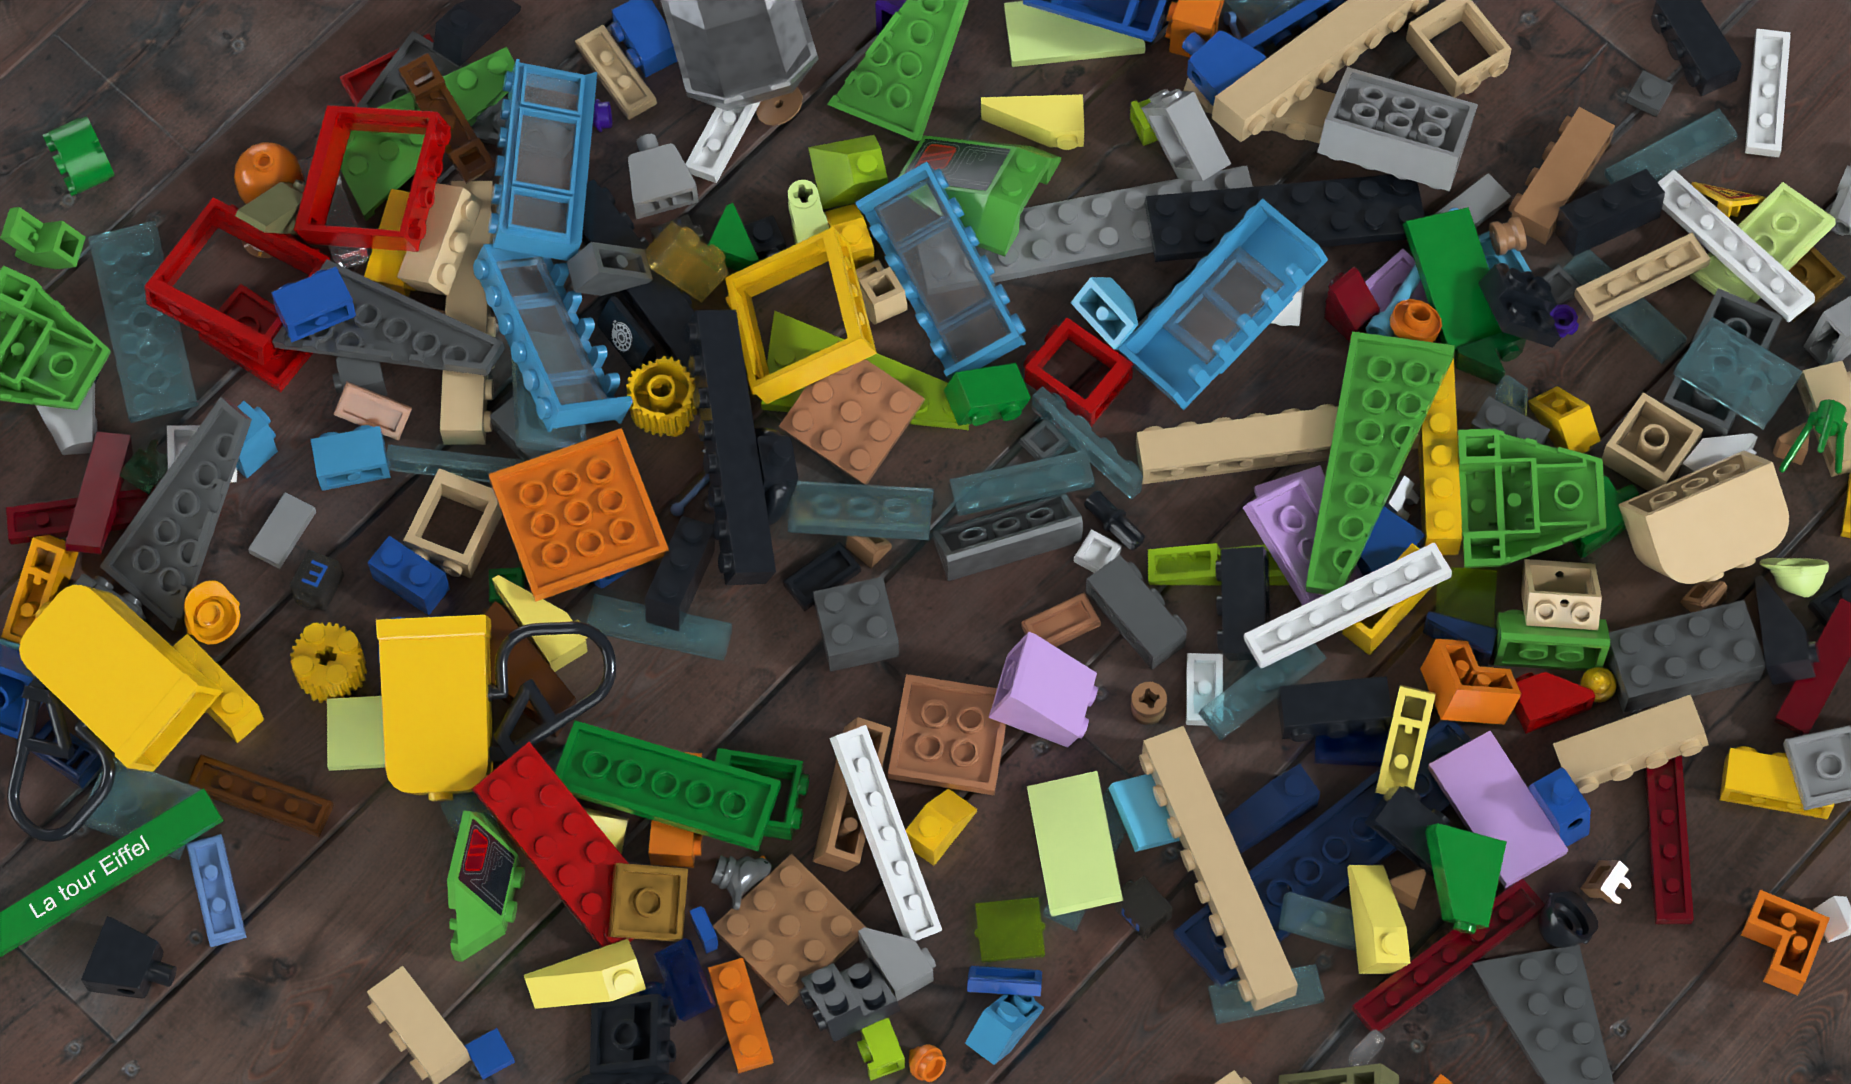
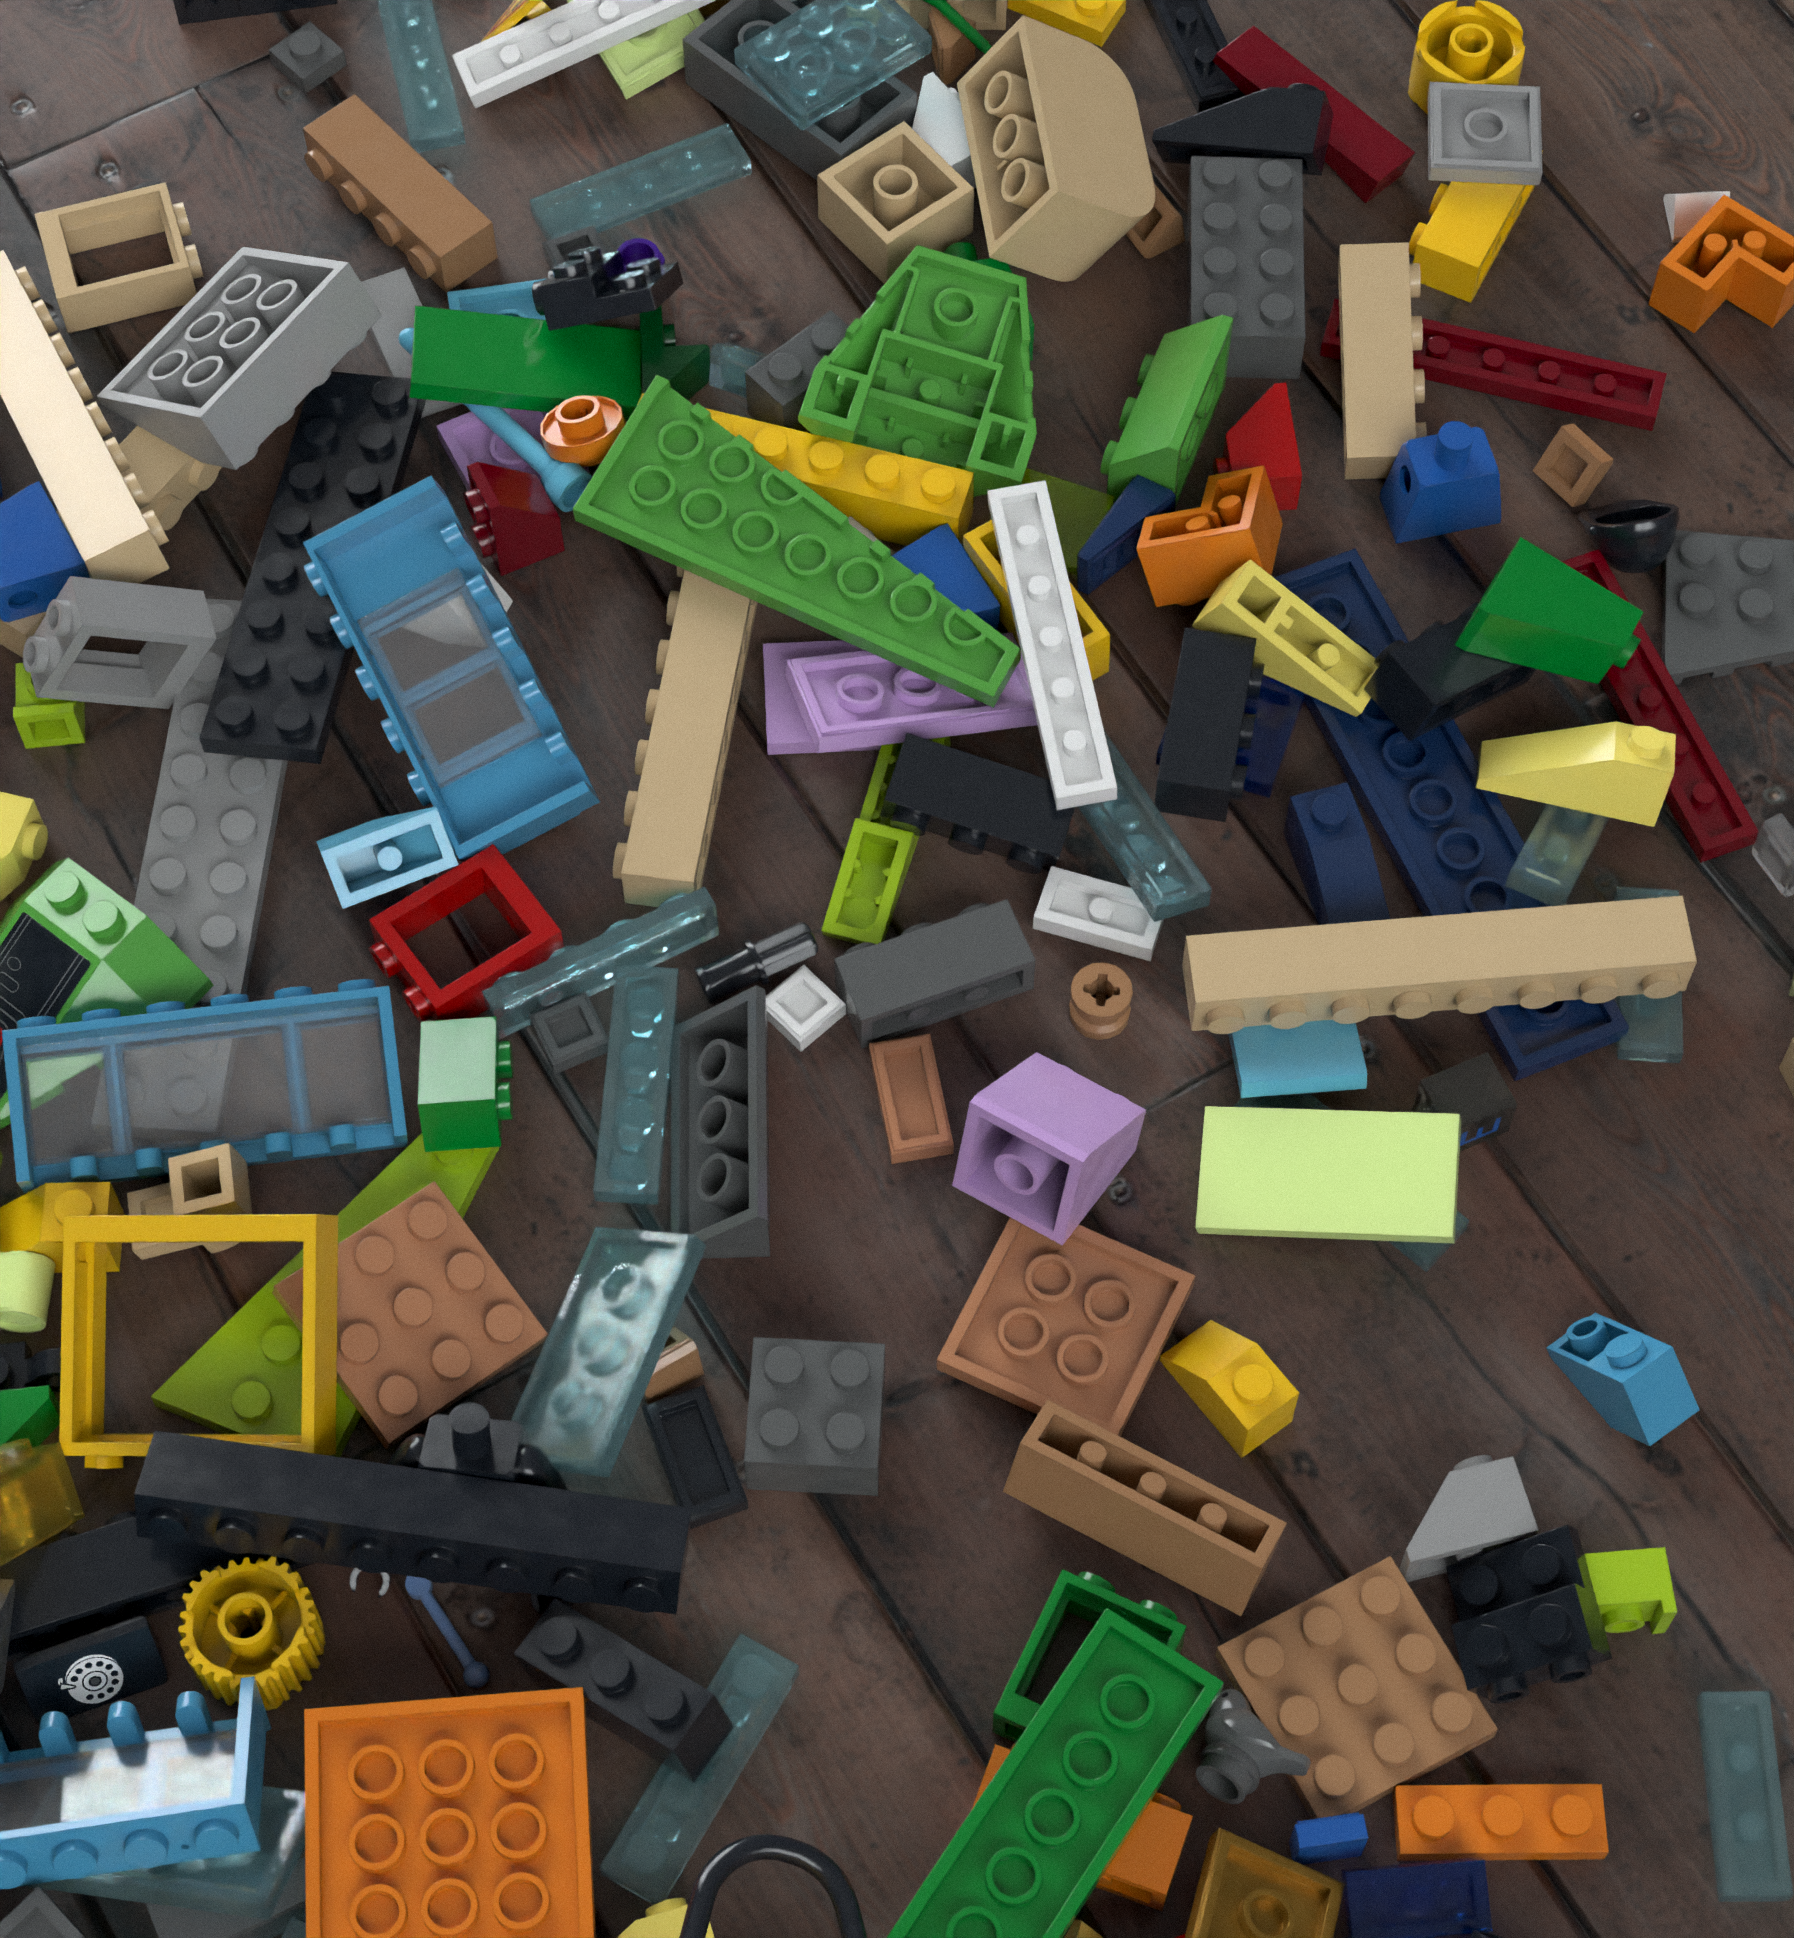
camera: 75 degrees left, 5 degrees down
white plate [829,725,942,941] -> none
orange plate [909,1044,946,1082] -> none
blue tile [967,966,1042,996] -> none
clear neon green piece [975,897,1046,963] -> none
medium nougat slope [1390,868,1426,910] -> none
lavender tile [1428,731,1568,888] -> none
medium nougat wheel [1489,216,1527,256] -> none
tan window [1521,559,1602,630] -> none
yellow slope [1528,386,1601,453] -> none
black brick [1555,169,1665,257] -> none
tan plate [1574,233,1711,322] -> none
yellow plate [1580,667,1617,703] -> none
yellowish green hat [1759,558,1829,597] -> none

